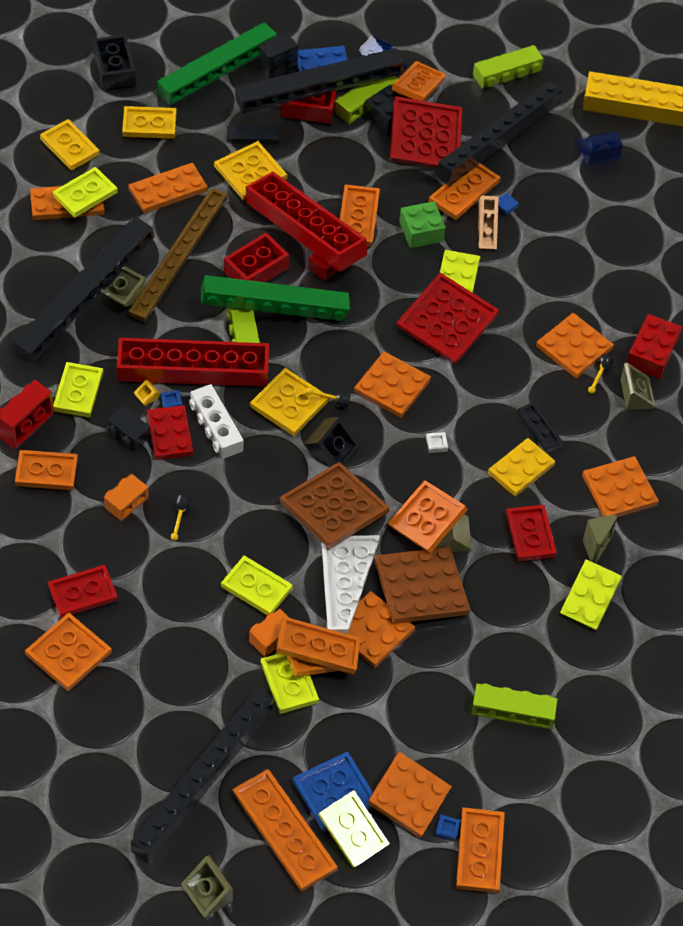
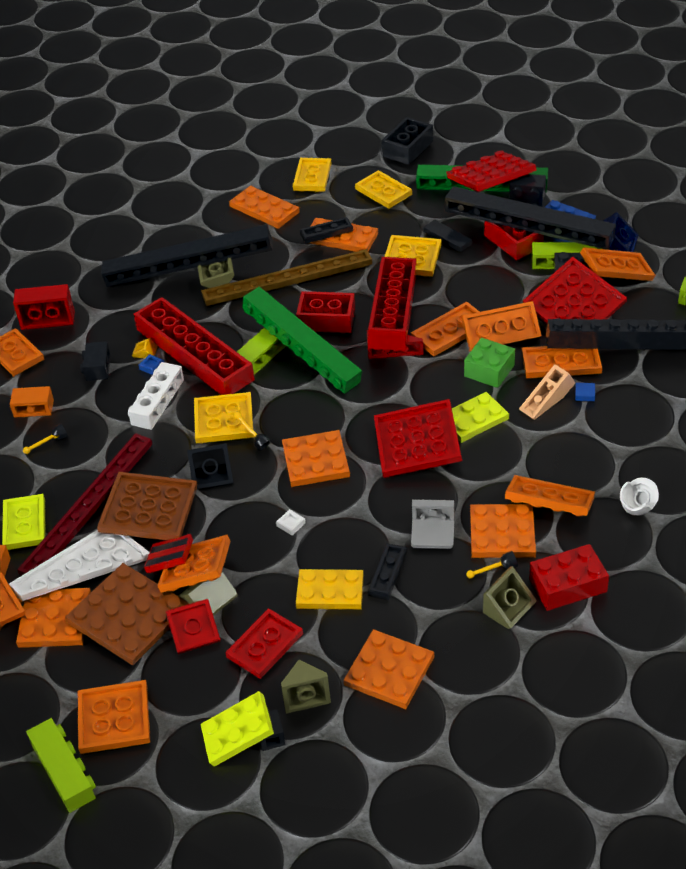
camera: 55 degrees right, 10 degrees down
neon yellow plate [53,167,118,218] -> none
neon yellow plate [53,362,103,417] -> none
red plate [147,405,193,460] -> none
none -> dark red plate [17,433,152,576]
none -> orange plate [78,680,150,754]
none -> red tile [144,534,193,573]
none -> red tile [166,599,221,654]
none -> black tile [300,217,353,244]
none -> light grey bracket [411,499,454,549]
none -> red plate [446,151,537,192]
none -> orange plate [461,301,542,352]
none -> orange plate [505,475,595,516]
none -> white helmet [620,477,659,515]

